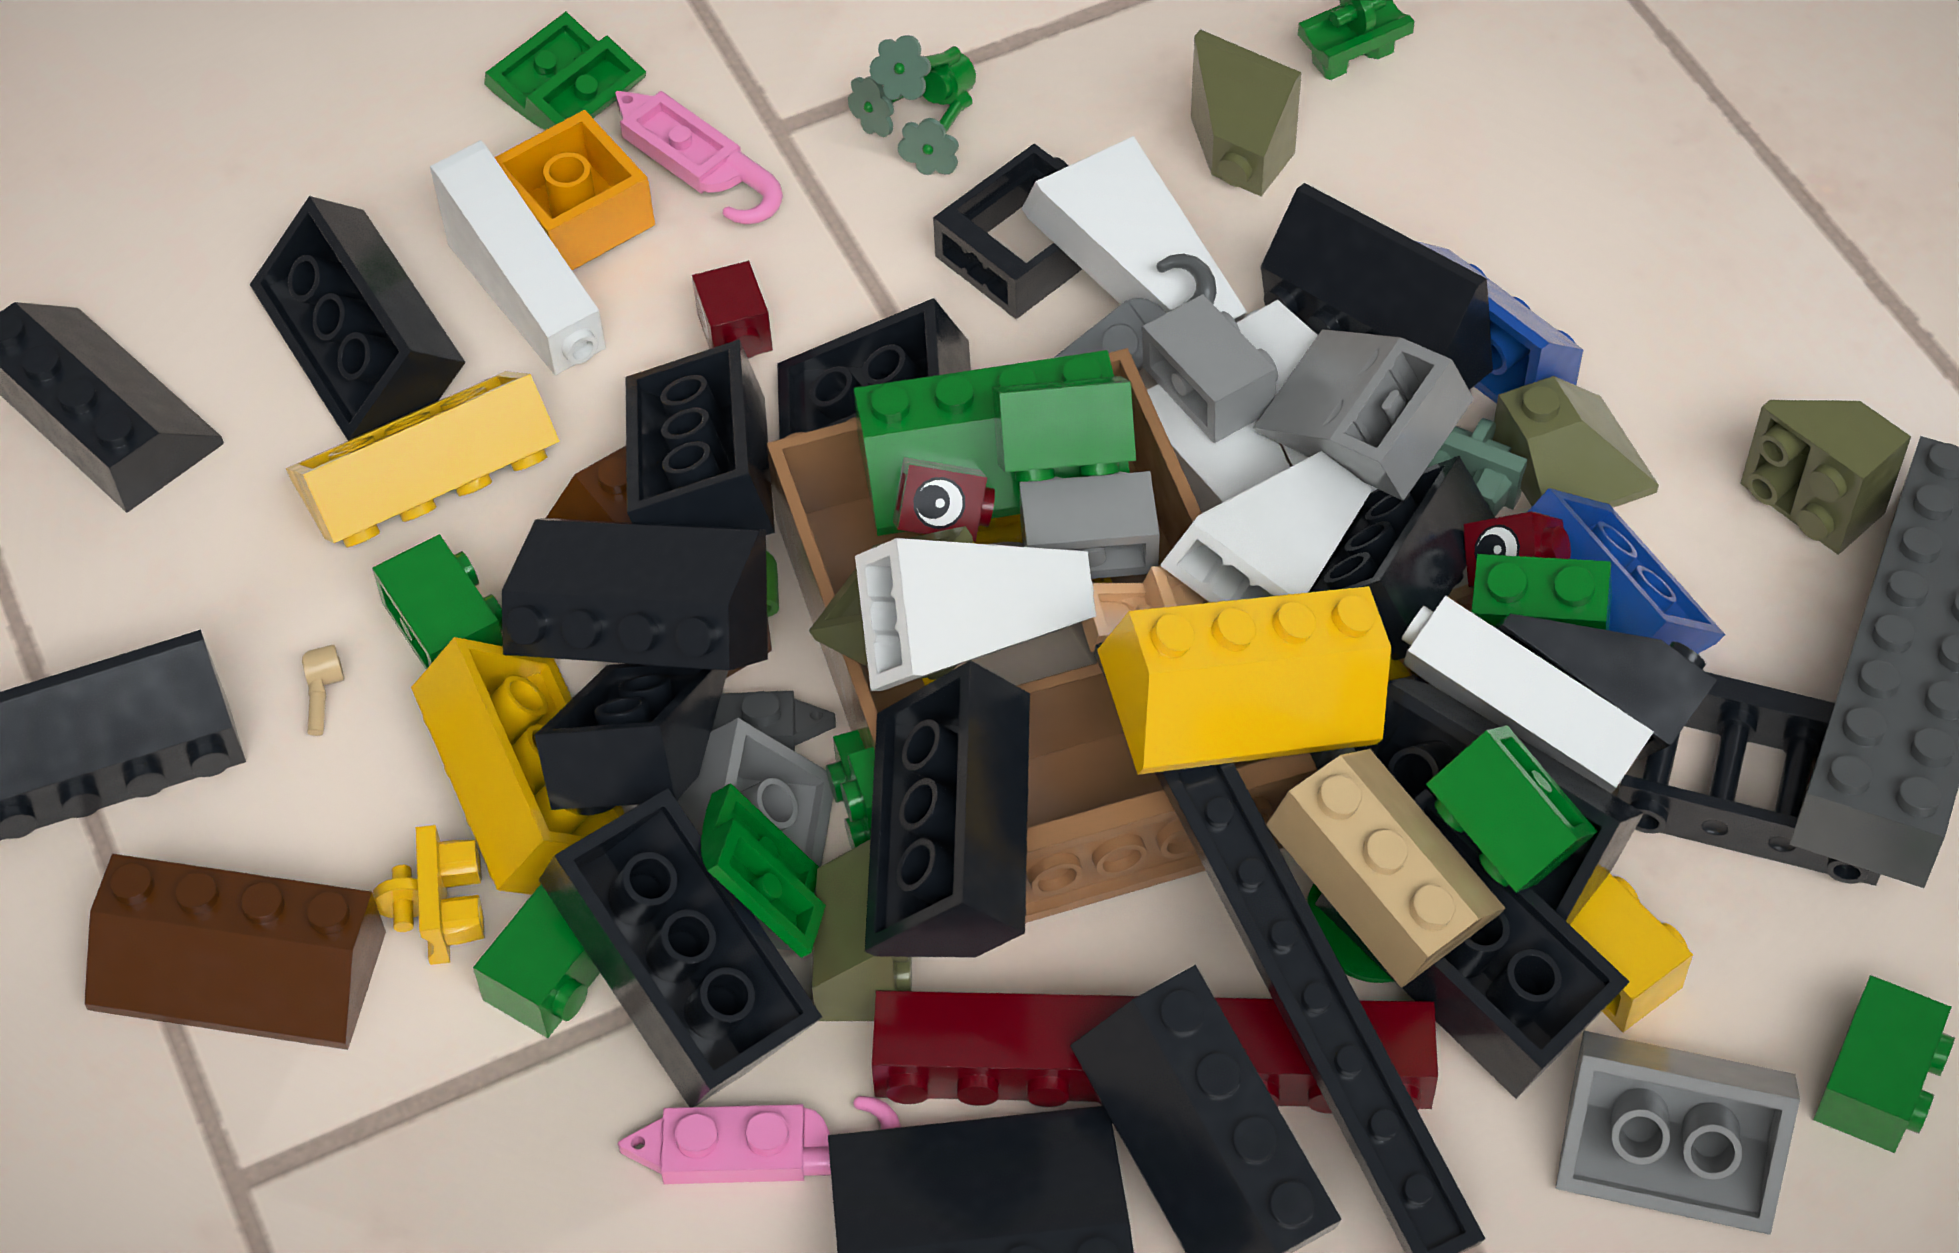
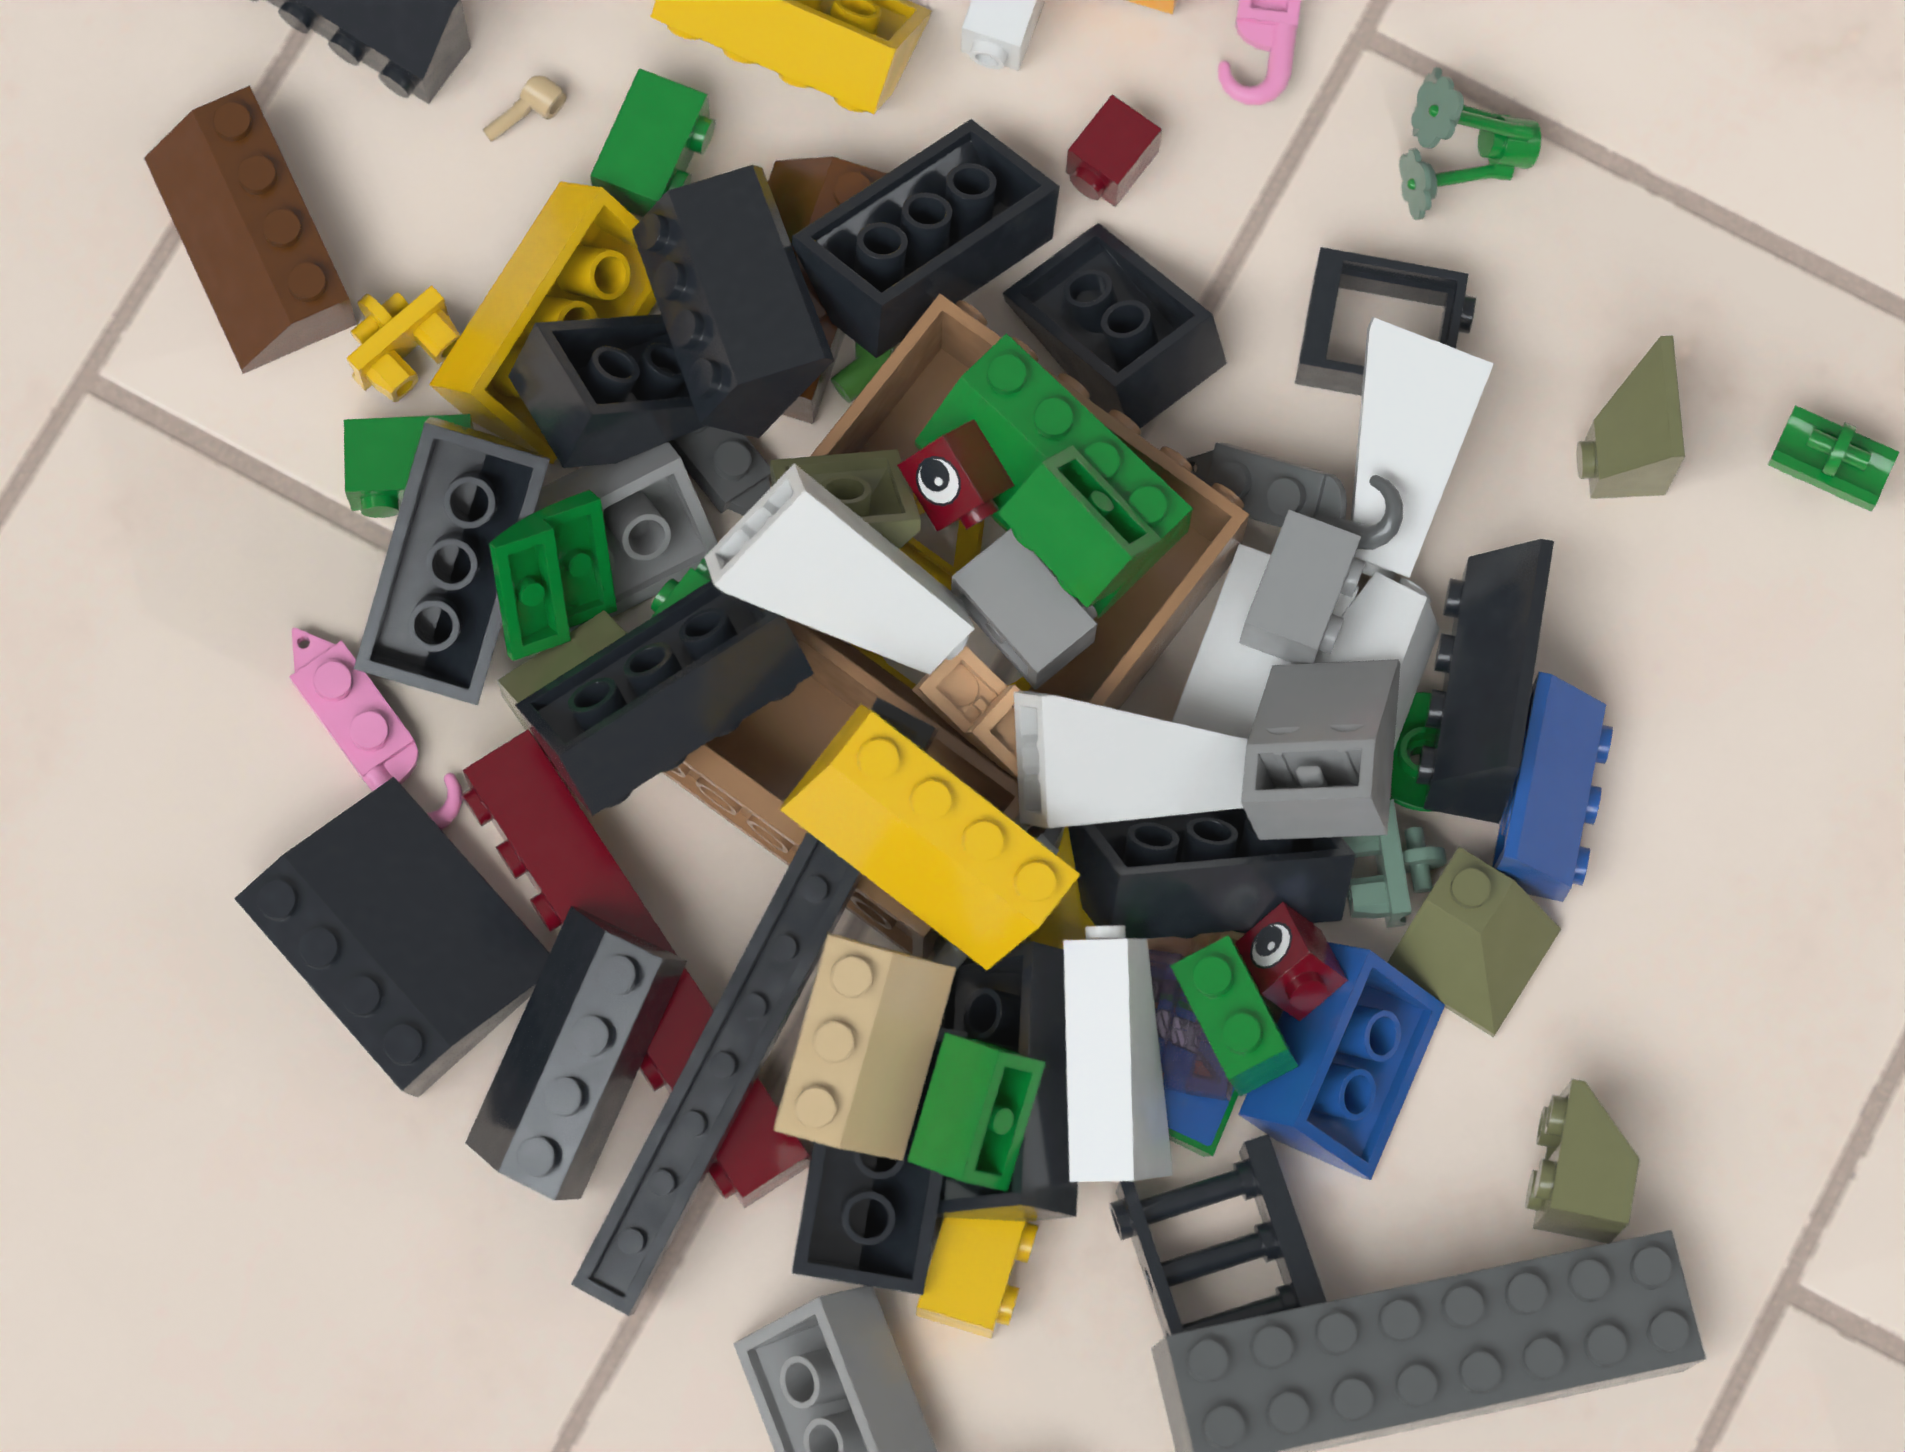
camera: 50 degrees right, 20 degrees up
black slope [1494,613,1717,760] -> none

